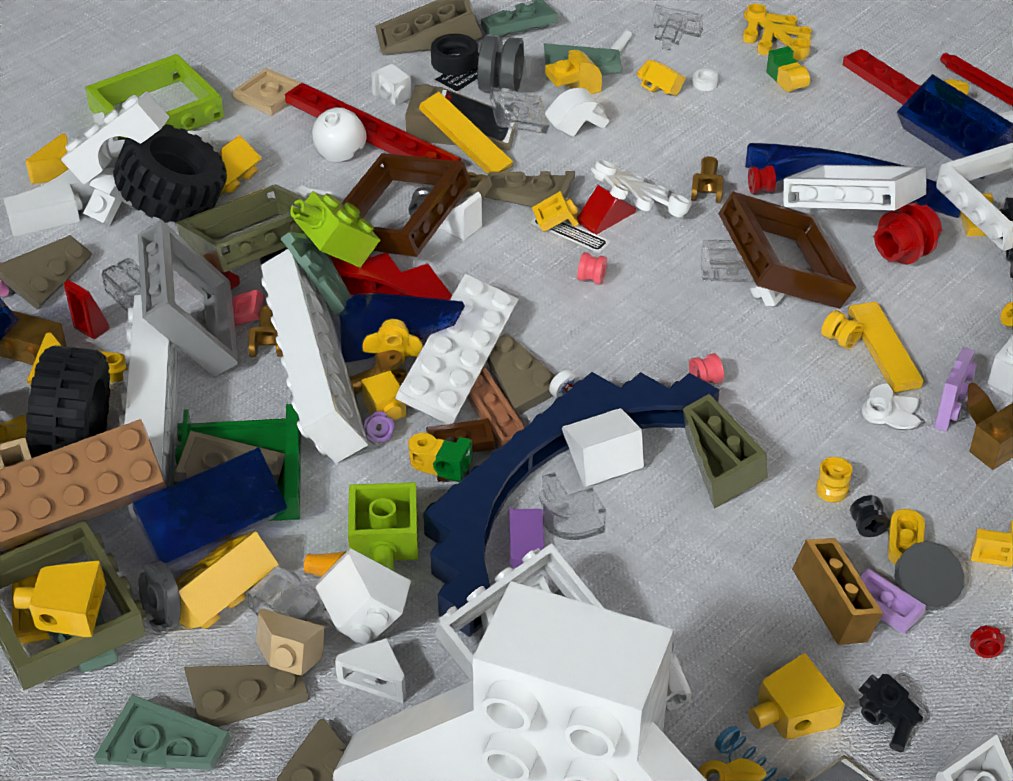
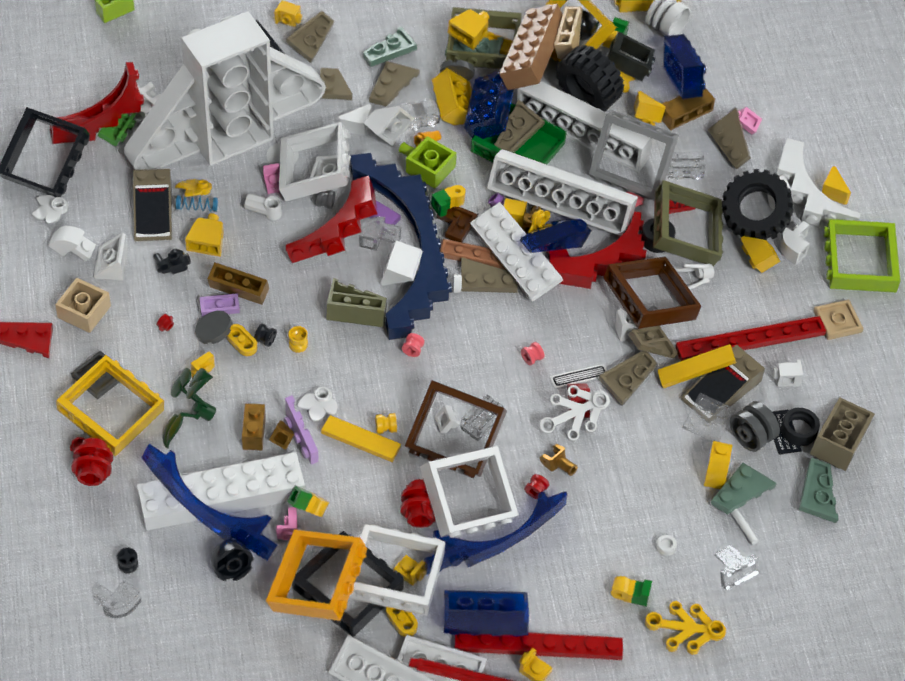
camera: 125 degrees right, 10 degrees up
white arch [61,91,170,185] -> none
red slope [64,280,110,340] -> none
tan slope [256,609,325,676] -> none
sand green wing [281,232,359,316] -> none
lime brick [290,191,380,268] -> none
white cylinder [312,108,367,162] -> none
yellow bracket [531,191,579,232] -> none
white brick [545,88,610,137] -> none
yellow piece [636,59,686,95] -> none
none -> red arch [285,176,378,263]

